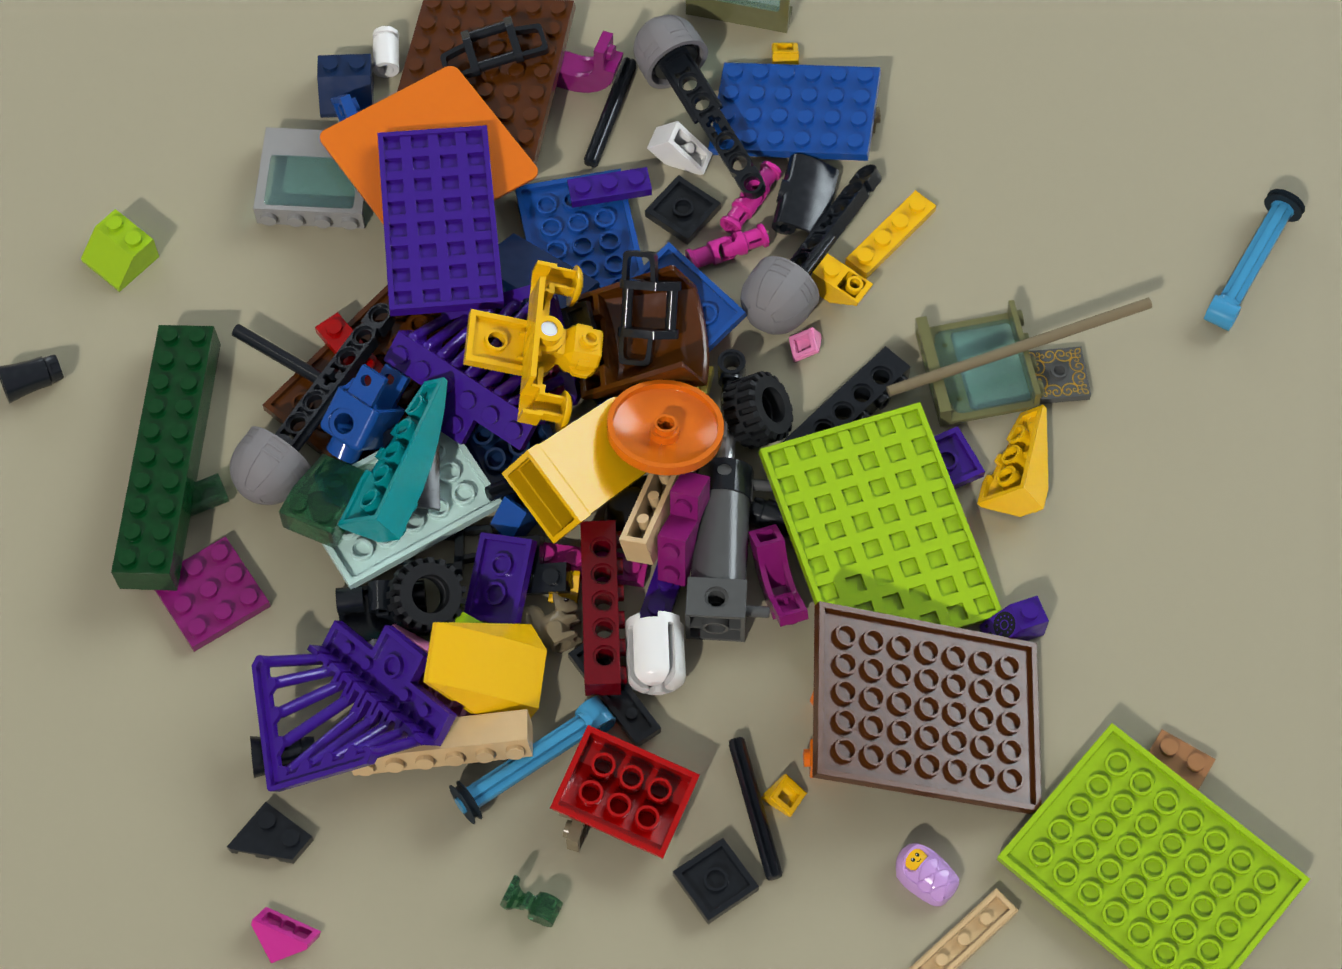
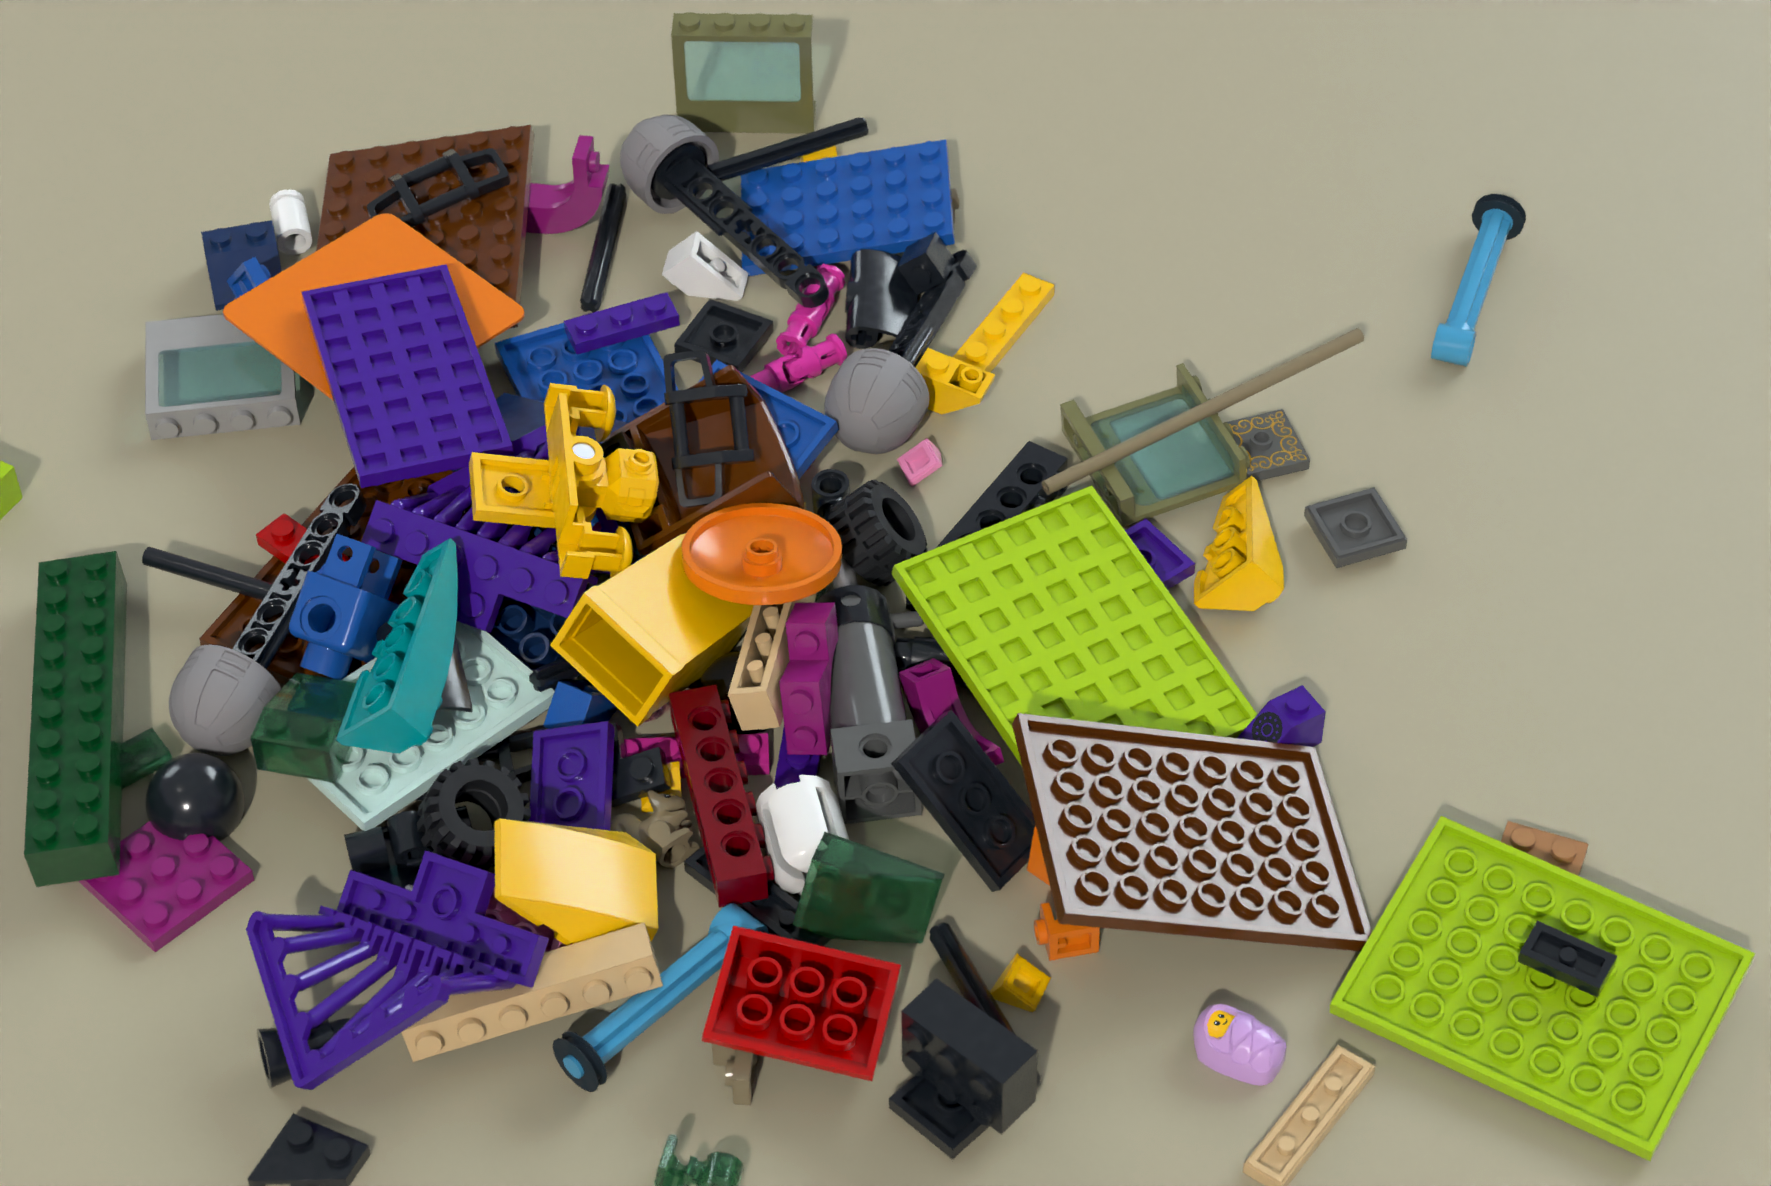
camera: 10 degrees left, 15 degrees down
none -> black piece [145,753,245,841]
none -> black axle [707,117,869,181]
none -> clear green slope [793,832,945,943]
none -> black plate [891,710,1036,892]
none -> black brick [897,232,955,295]
none -> black brick [901,978,1038,1135]
none -> dark grey plate [1304,487,1407,568]
none -> black plate [1518,921,1617,998]

